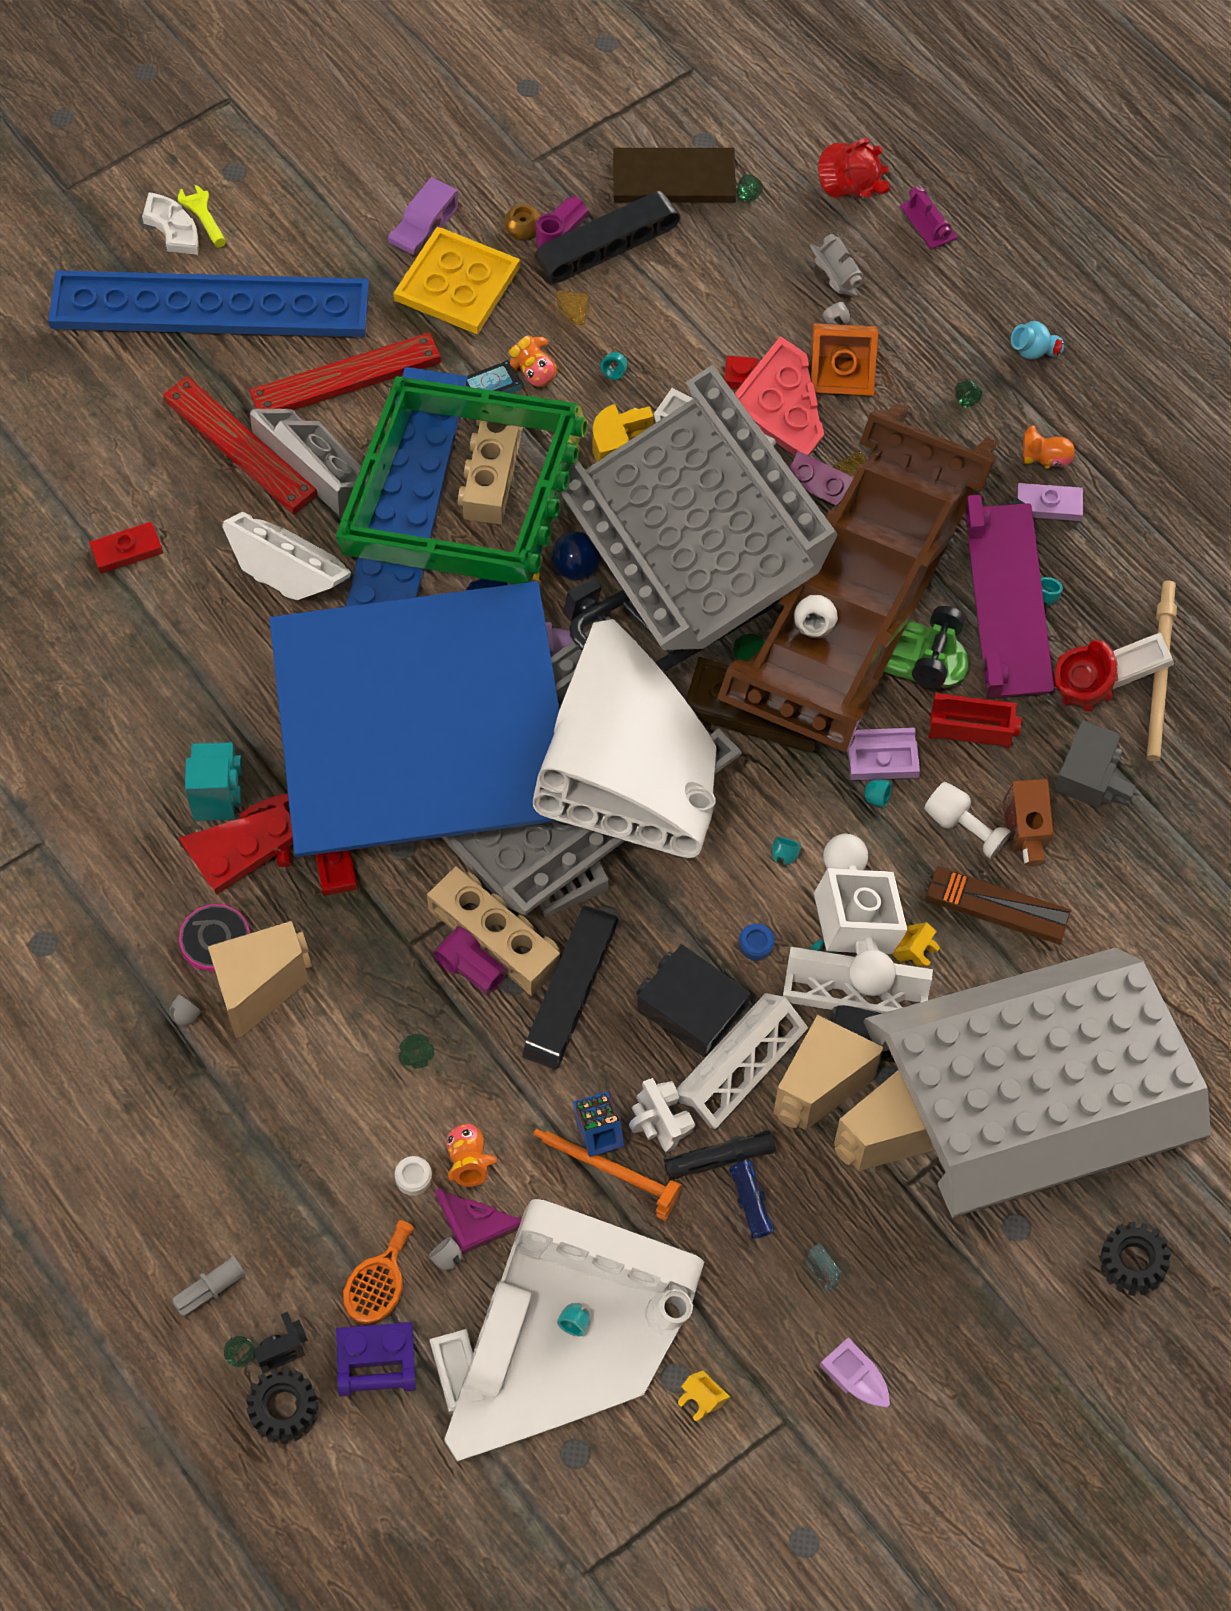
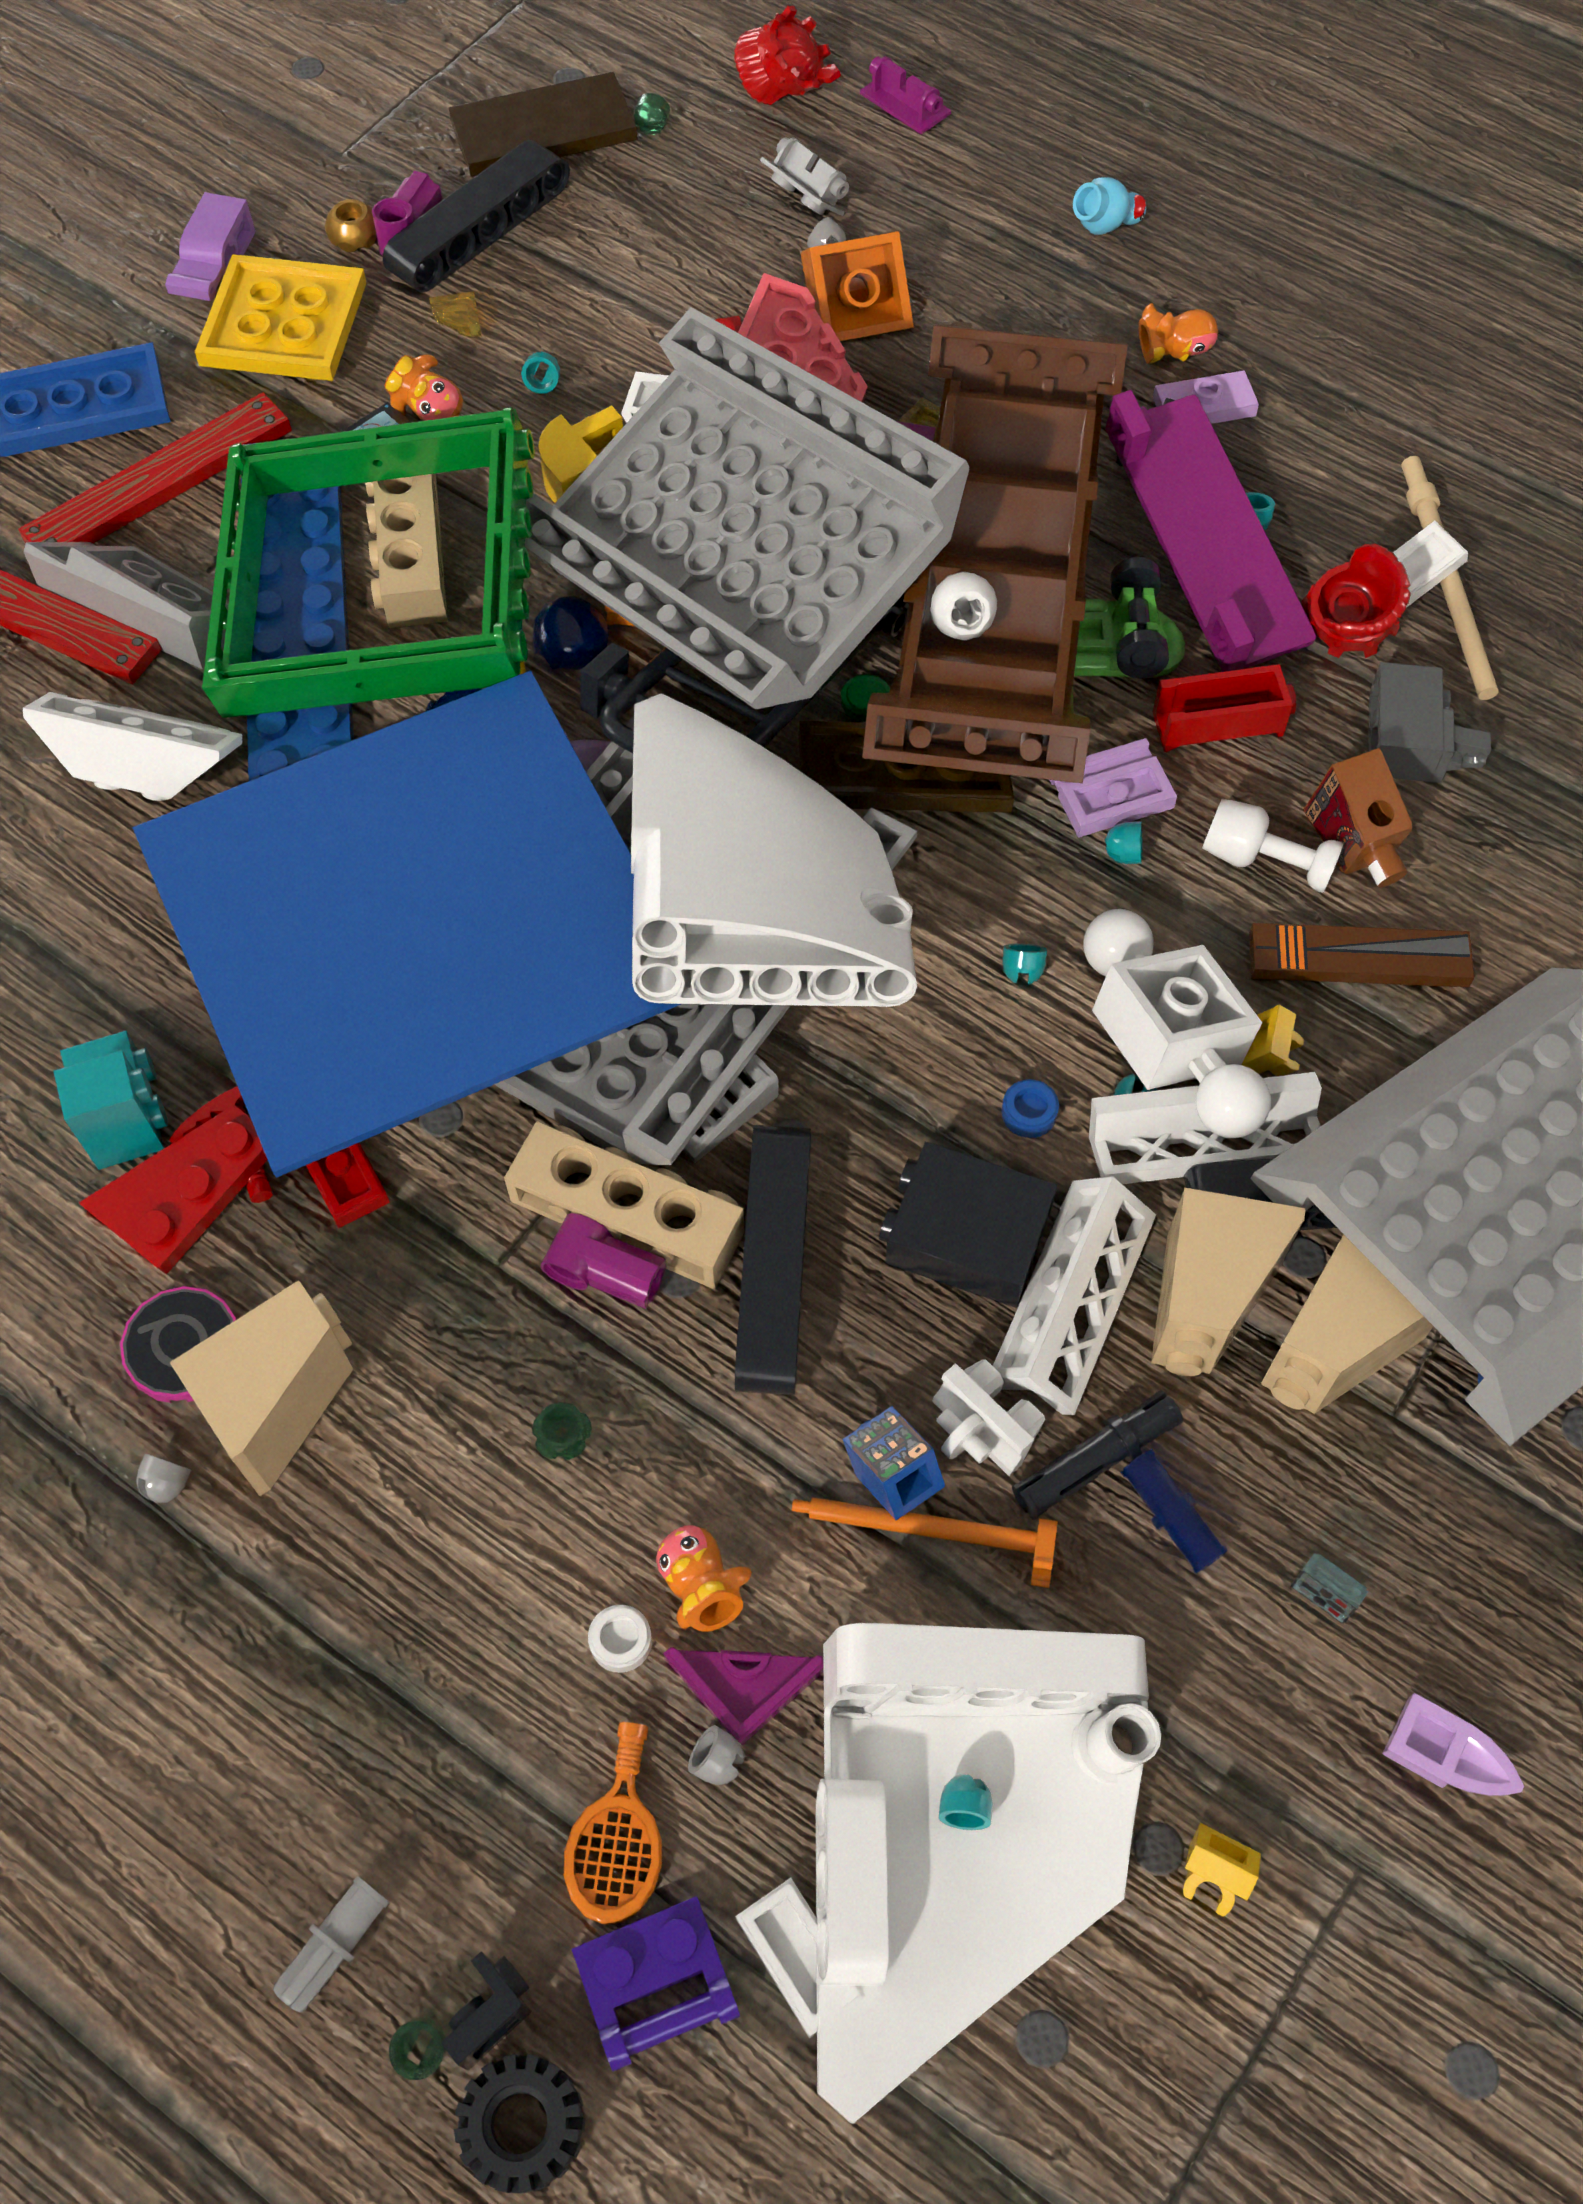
camera: 15 degrees left, 0 degrees up
clear green hinge [954,379,982,407] -> none

